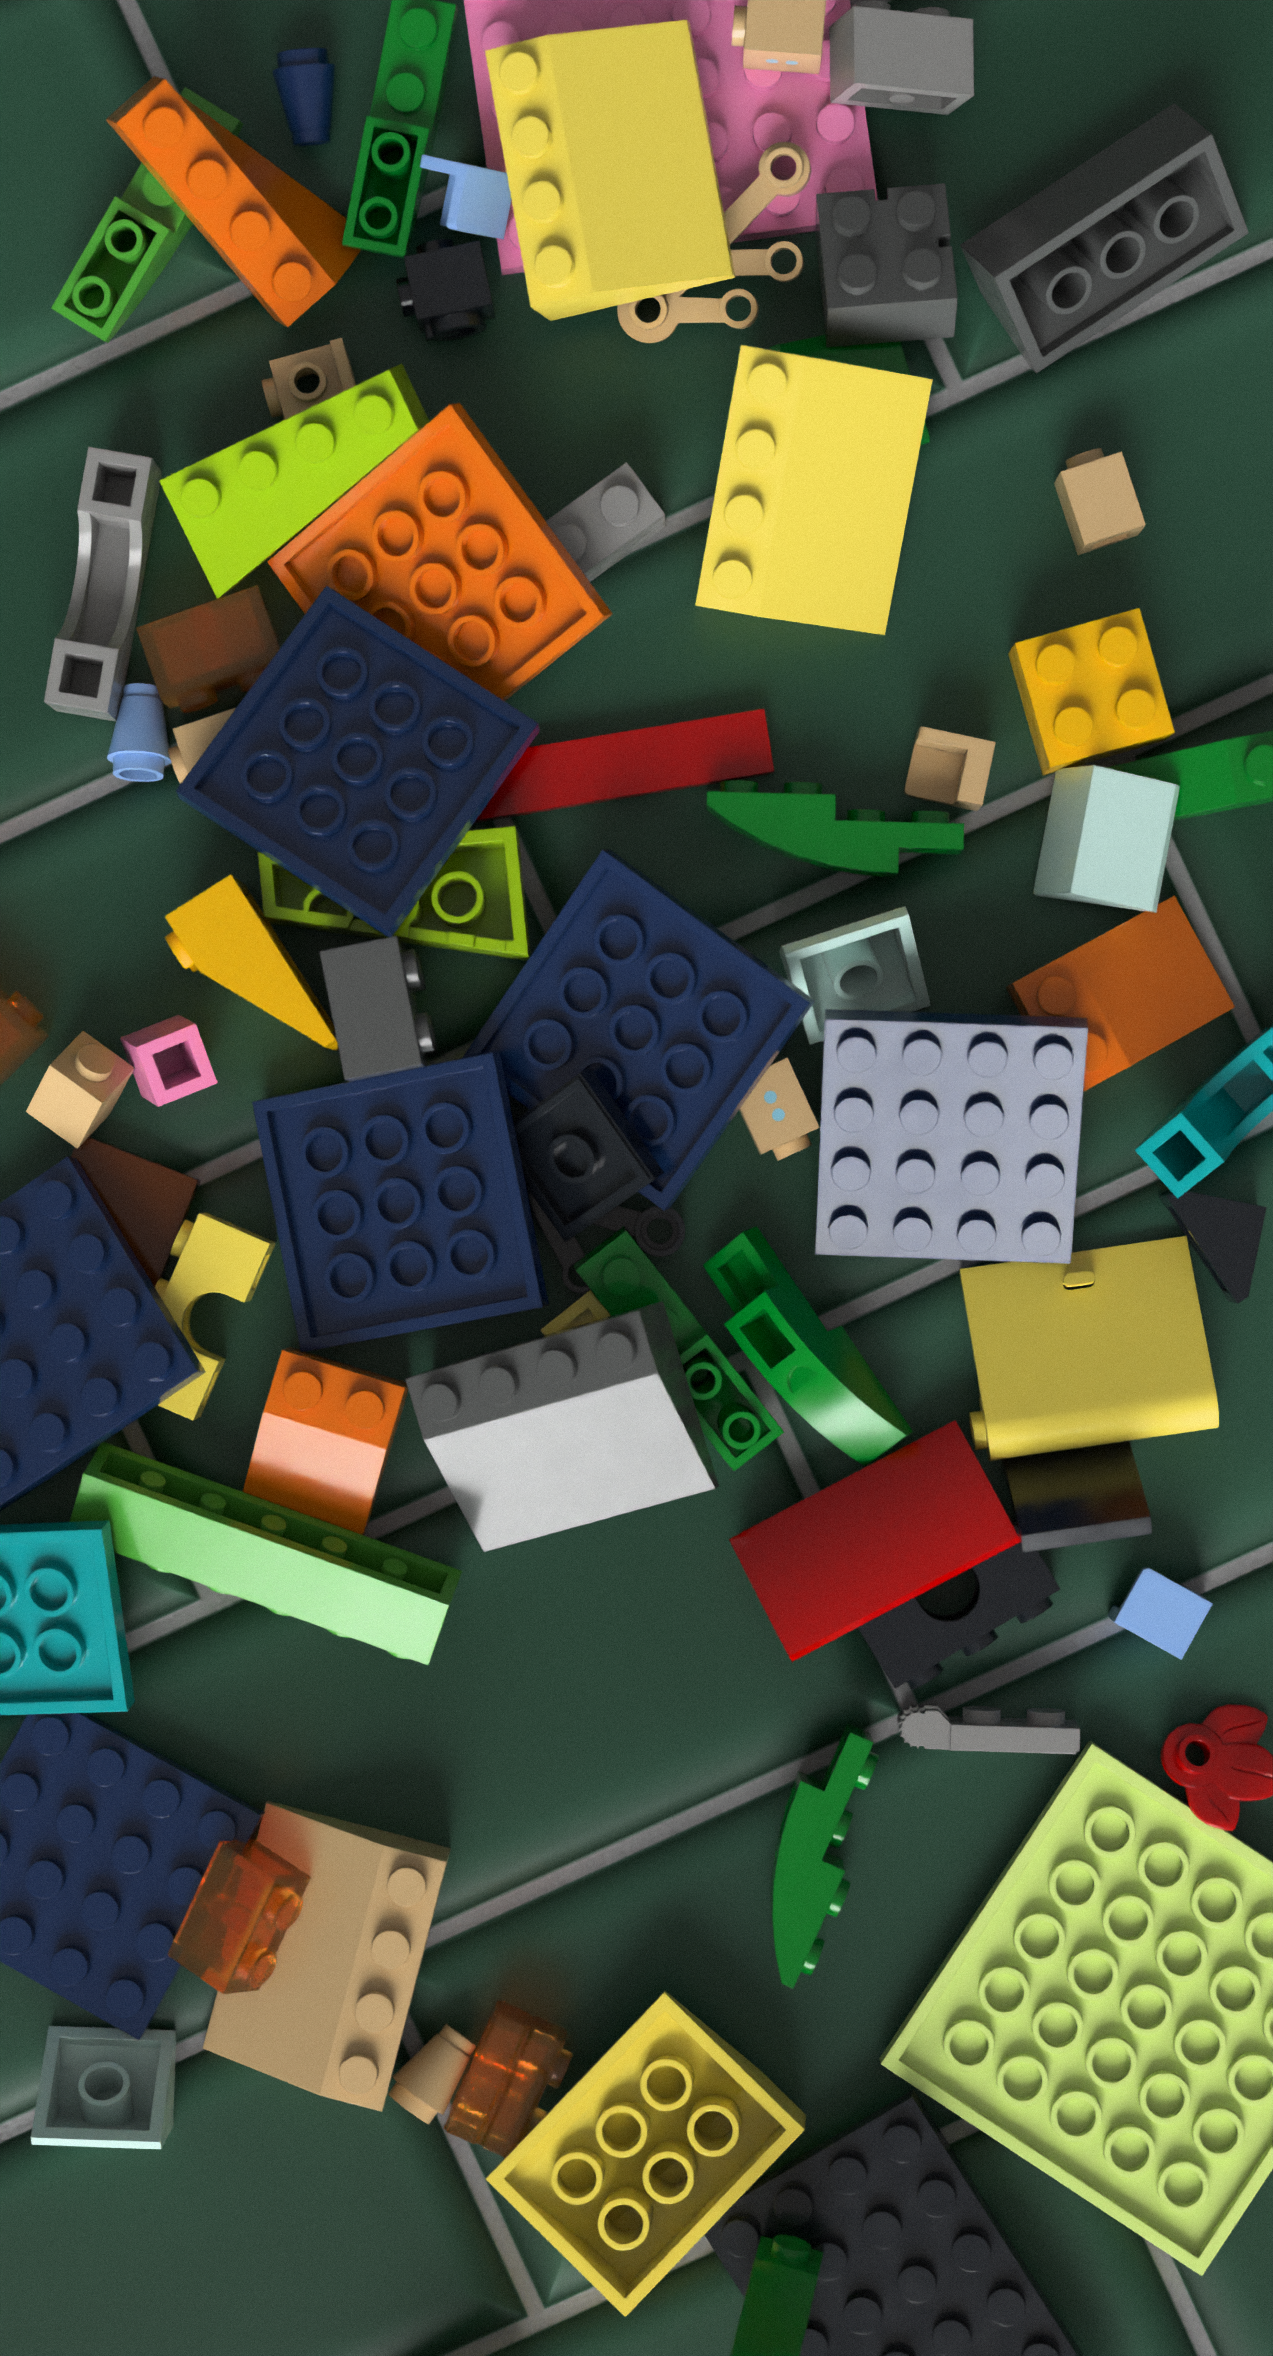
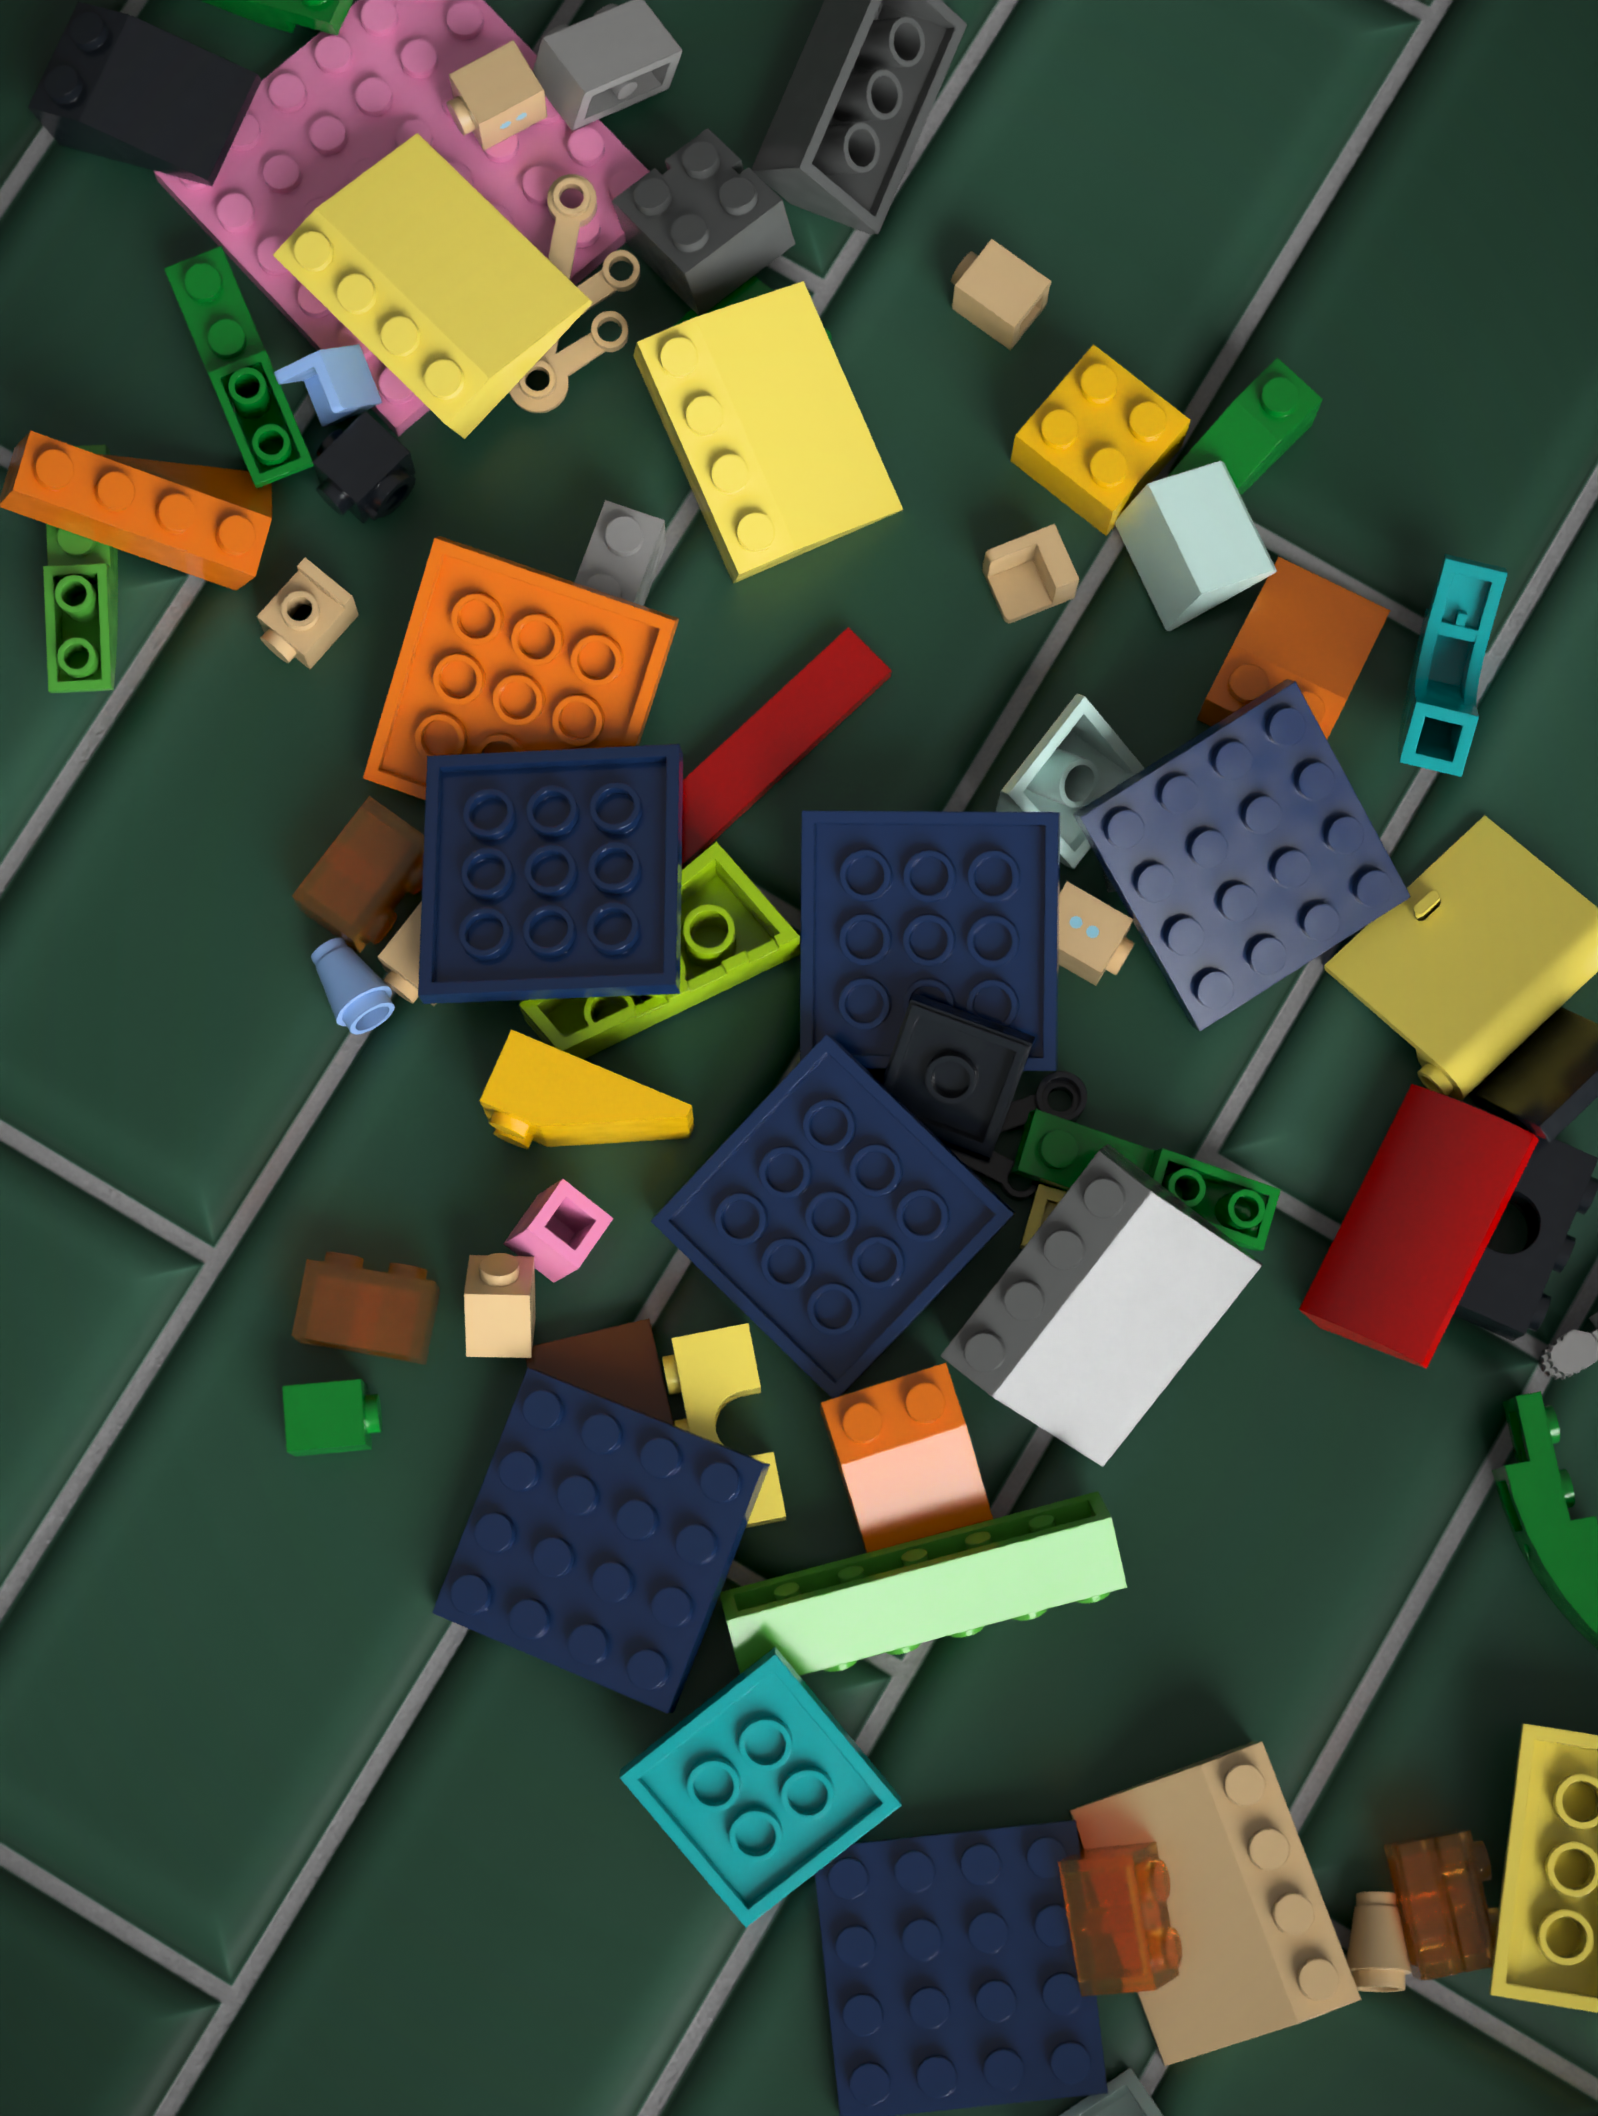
camera: 35 degrees left, 10 degrees down
light grey arch [44,447,162,722] -> none
lime wedge [159,363,429,599] -> none
dark blue cone [272,48,336,146] -> none
dark grey piece [319,936,438,1082] -> none
green slope [703,1226,913,1466] -> none
green slope [706,780,964,878] -> none
black slope [1159,1189,1267,1304] -> none

